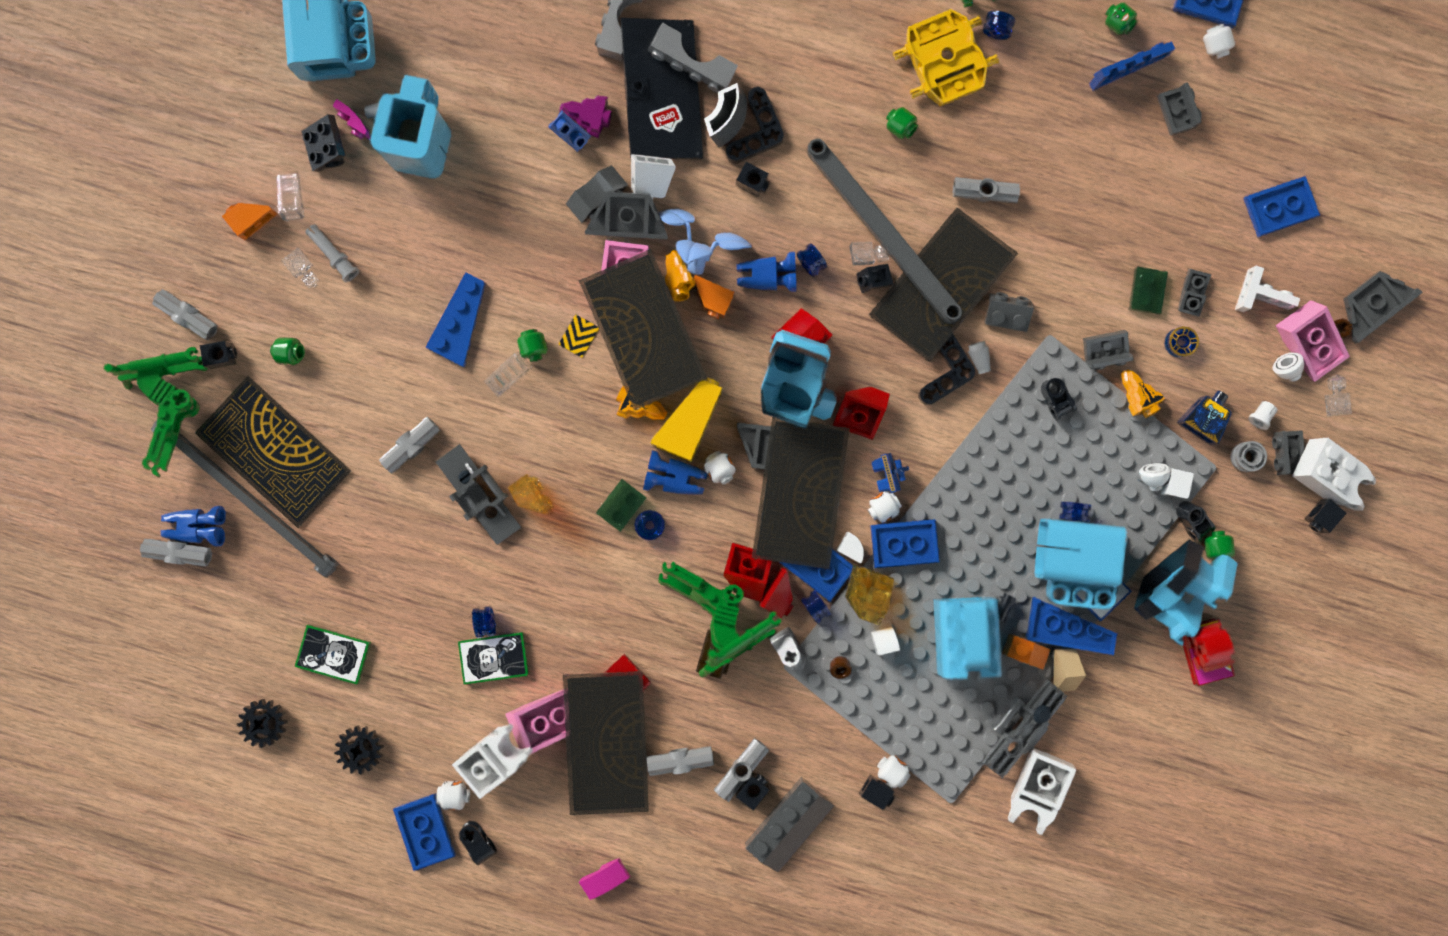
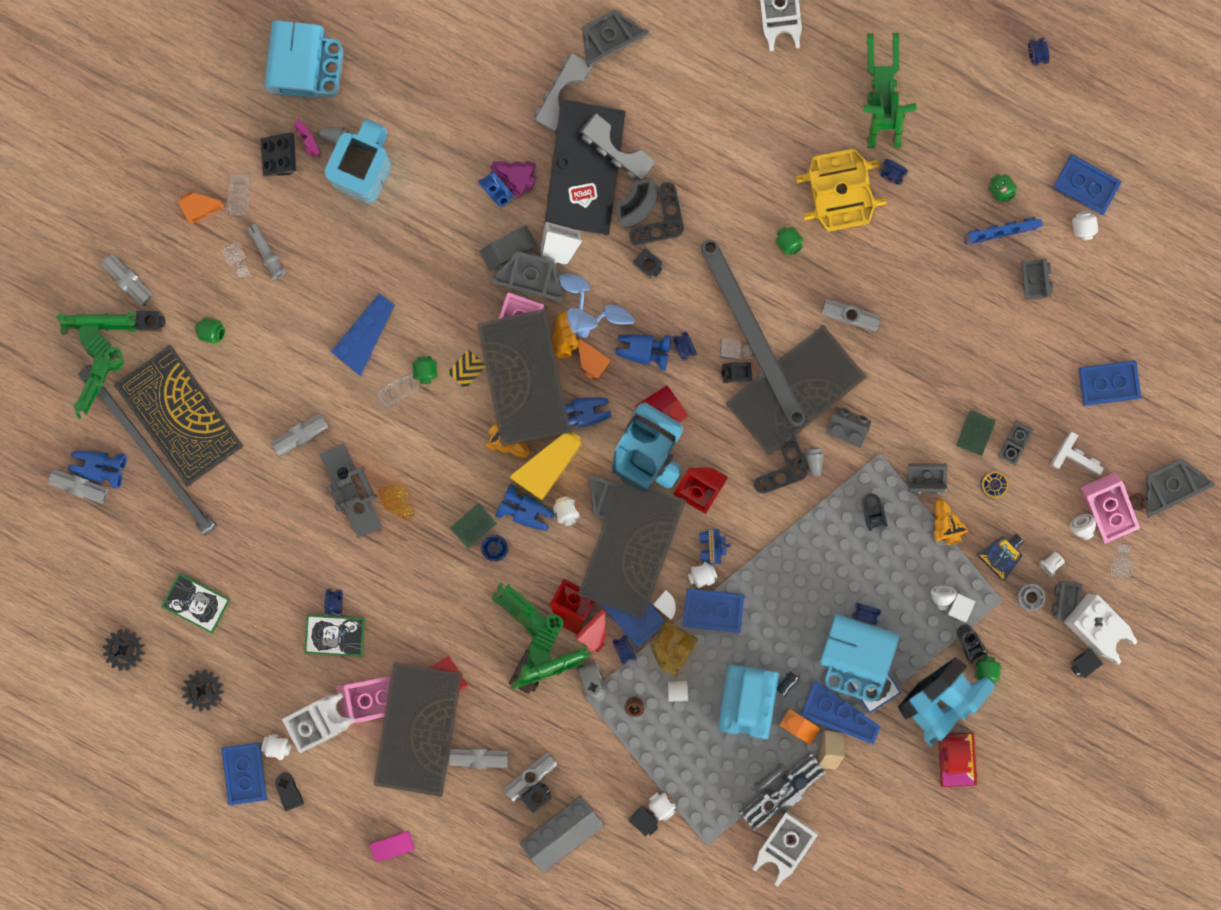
camera: 15 degrees right, 0 degrees up
none -> blue piece [560,397,611,435]

